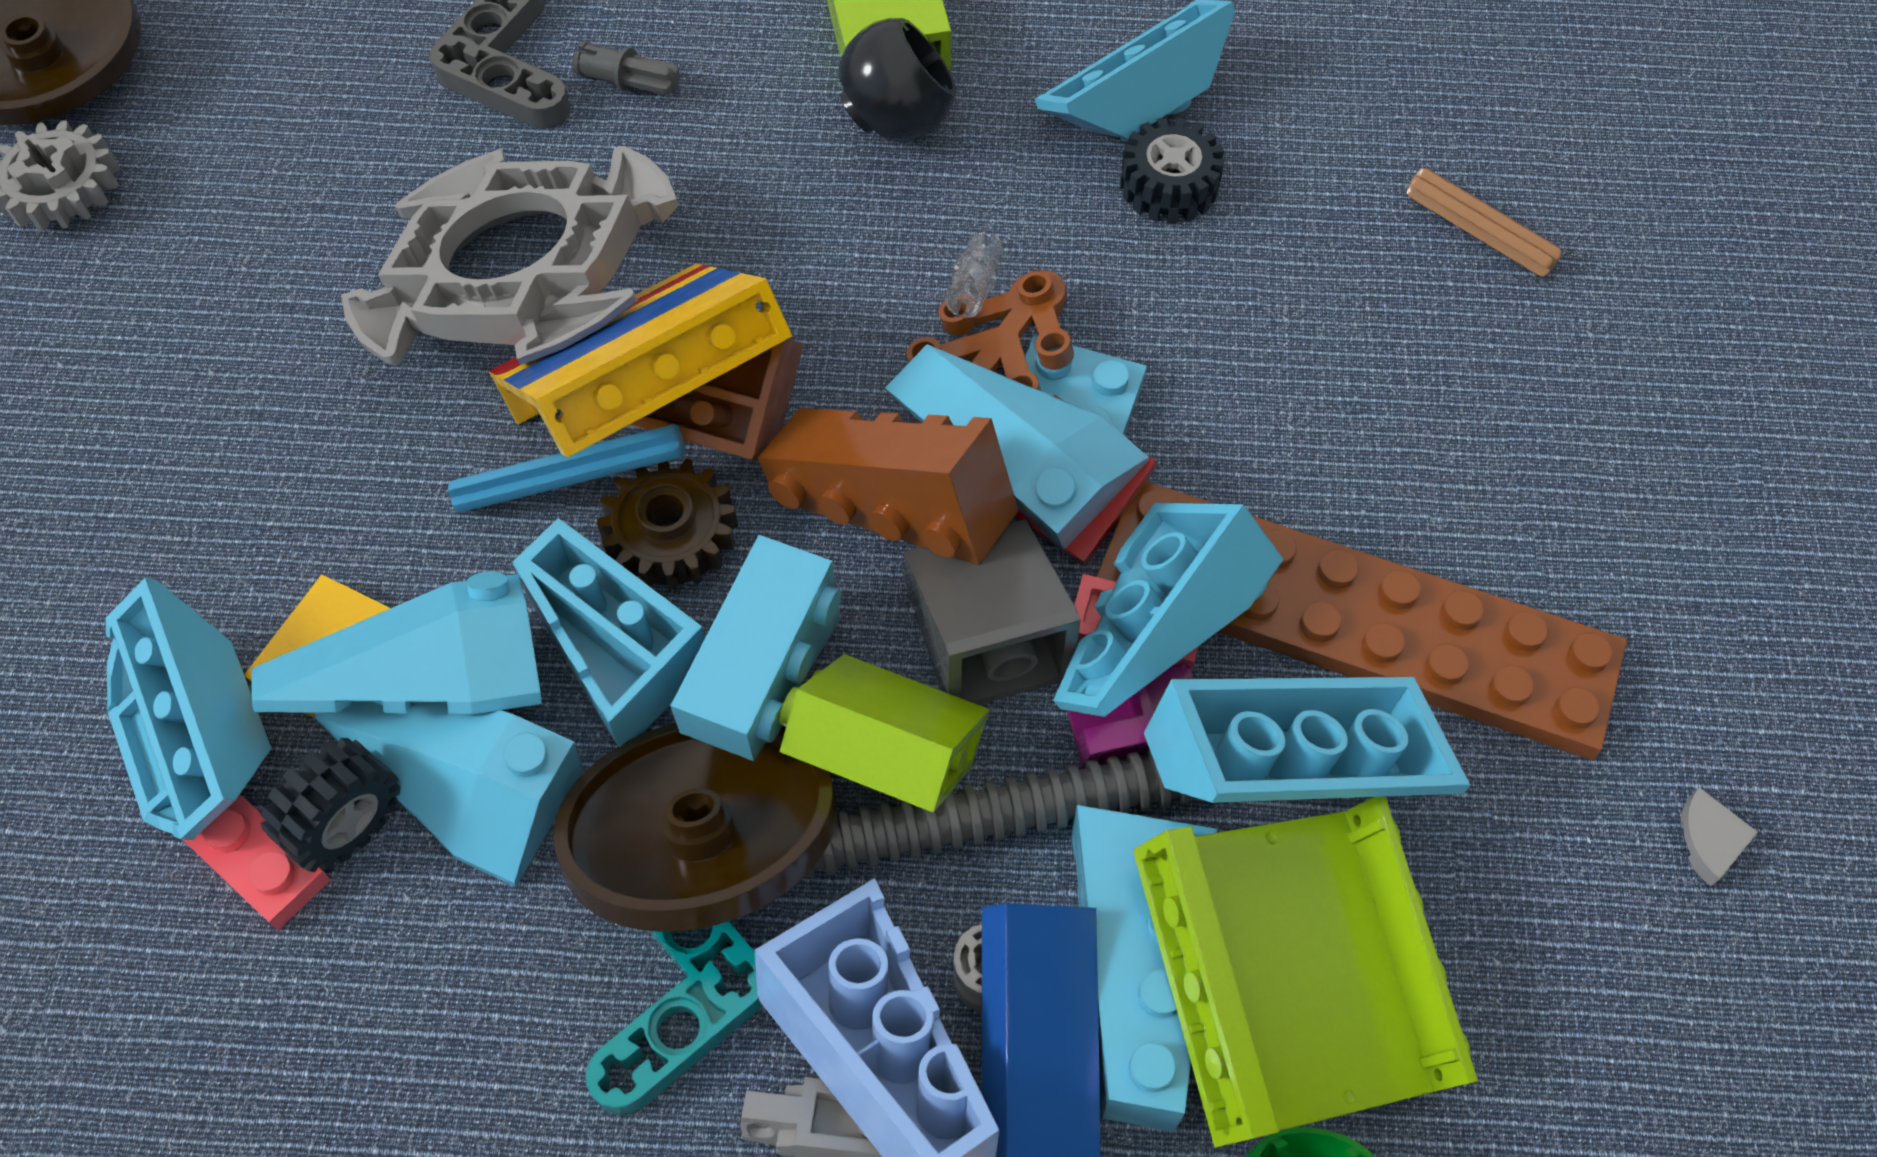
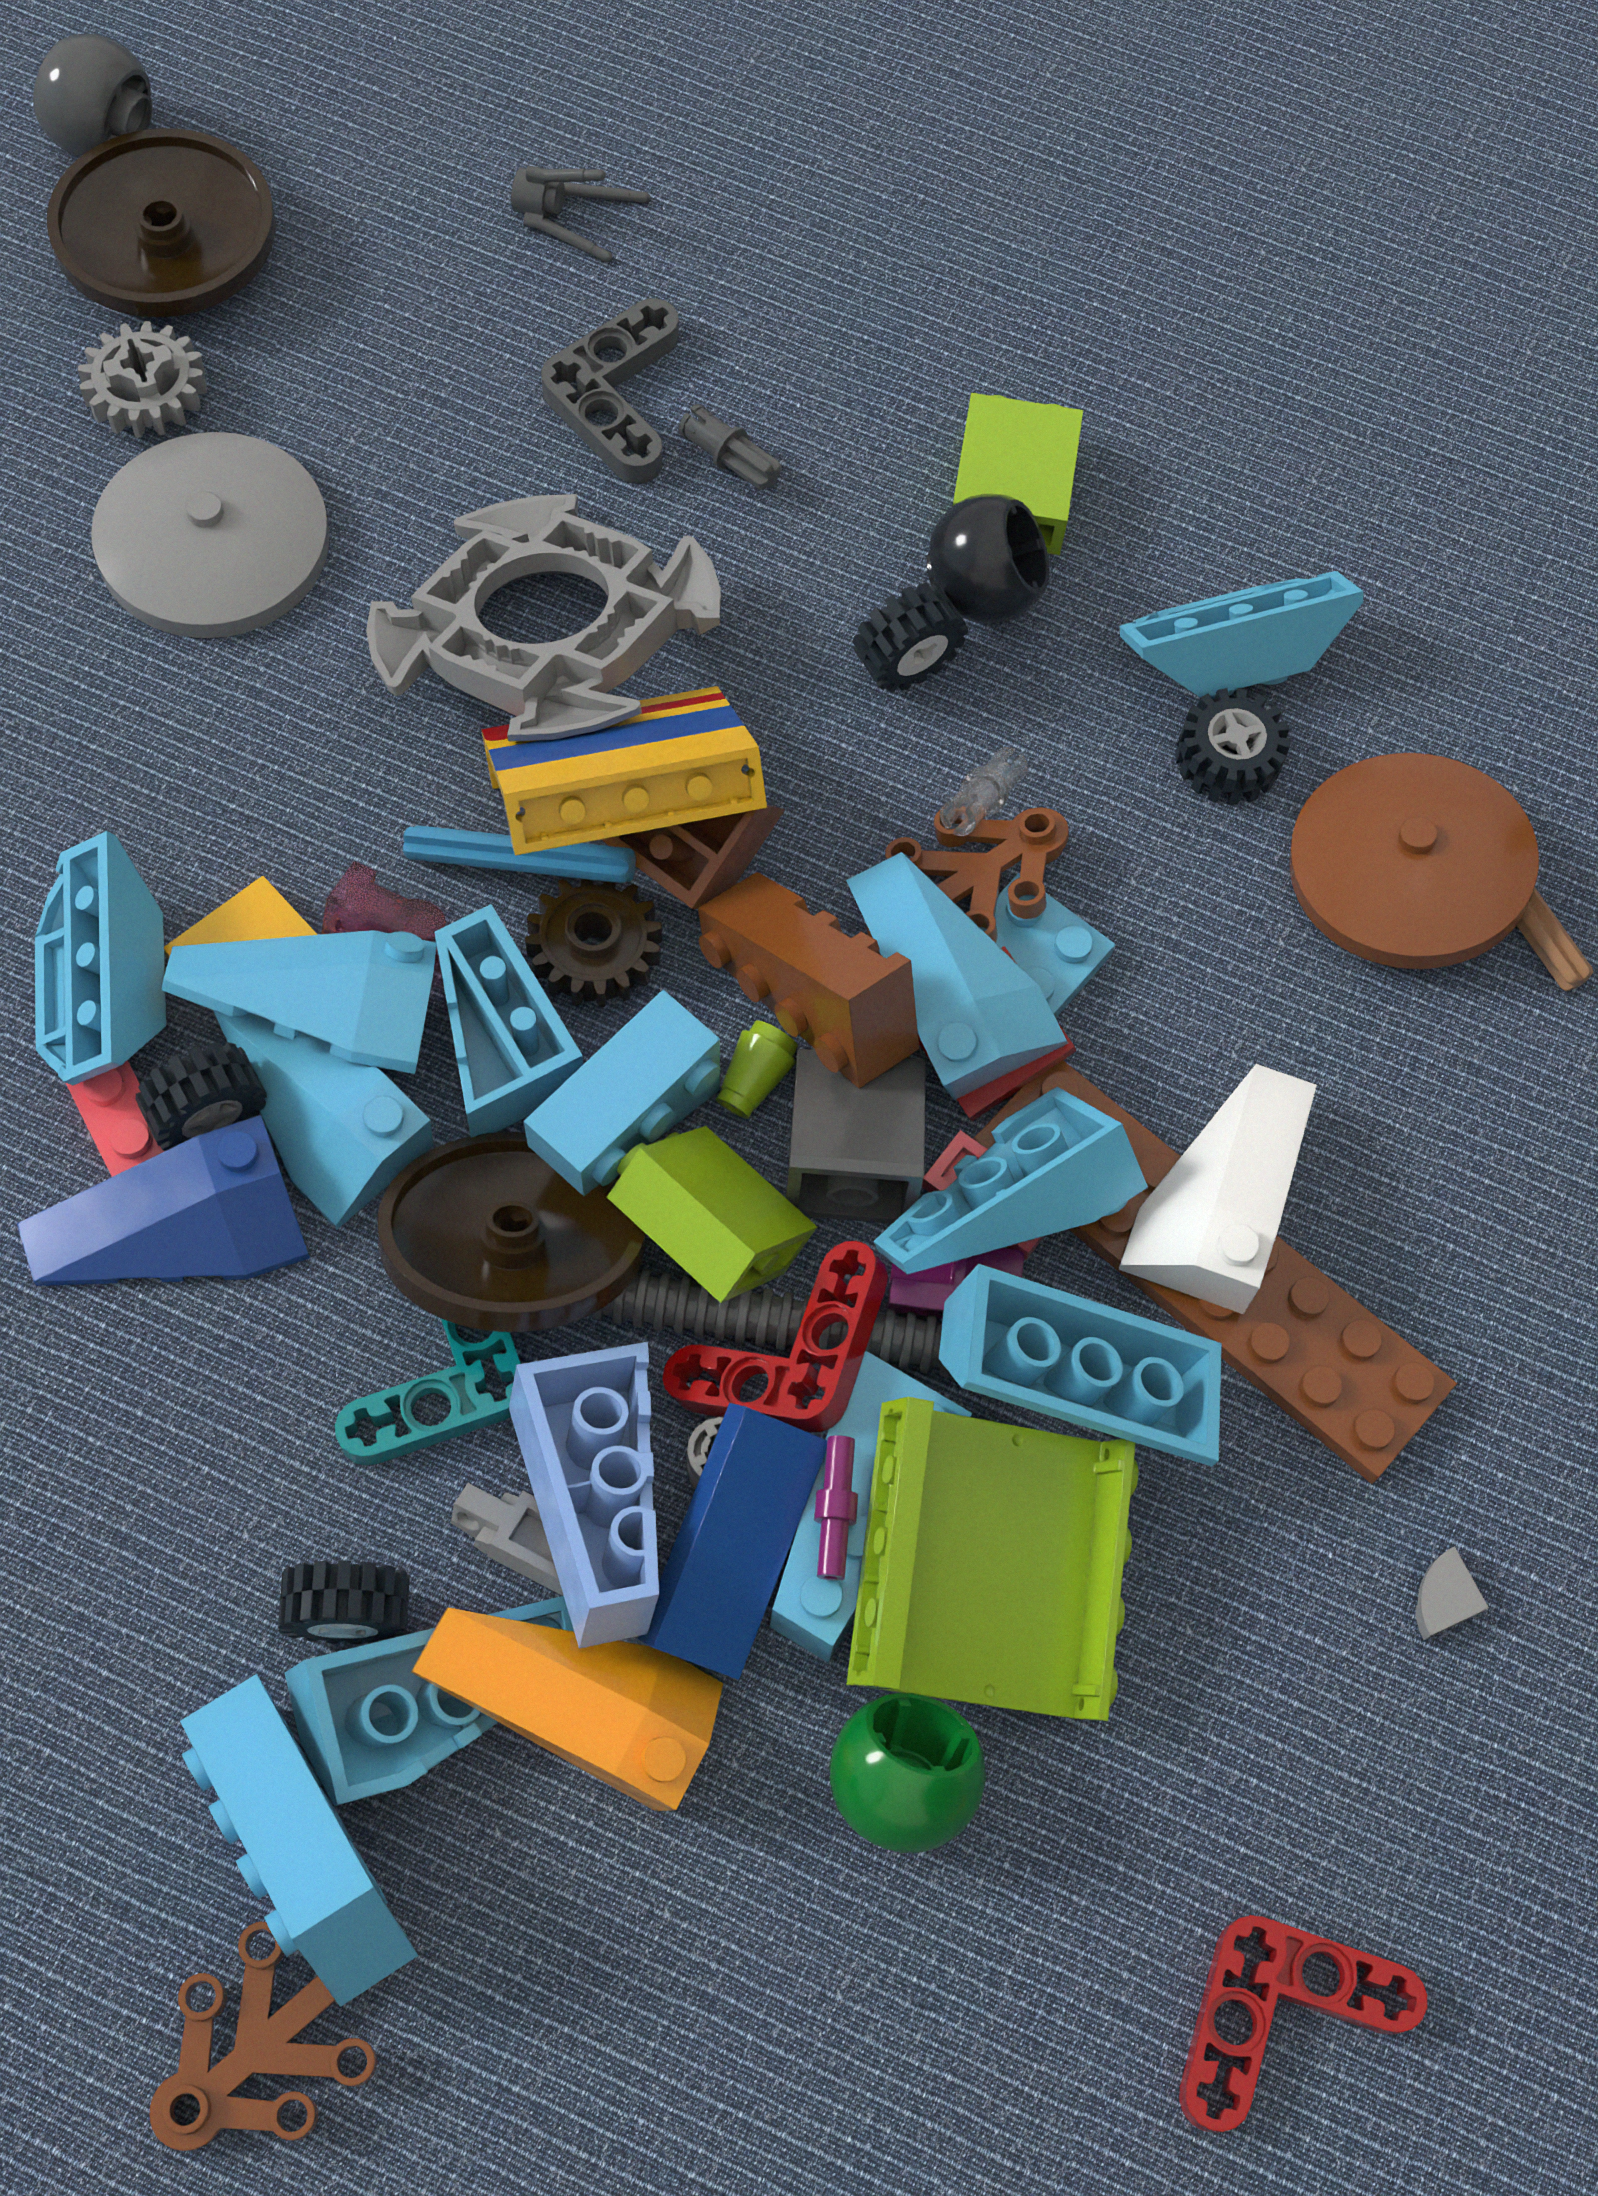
camera: 15 degrees right, 5 degrees up
none -> blue wedge [17,1115,310,1286]
none -> light grey dish [91,432,330,638]
none -> clear pink leg [321,861,446,966]
none -> red beam [662,1241,888,1433]
none -> lime cone [716,1020,799,1119]
none -> magenta bar [814,1435,858,1581]
none -> black wheel [853,583,968,692]
none -> white wedge [1119,1064,1317,1314]
none -> dark orange dish [1289,753,1539,969]

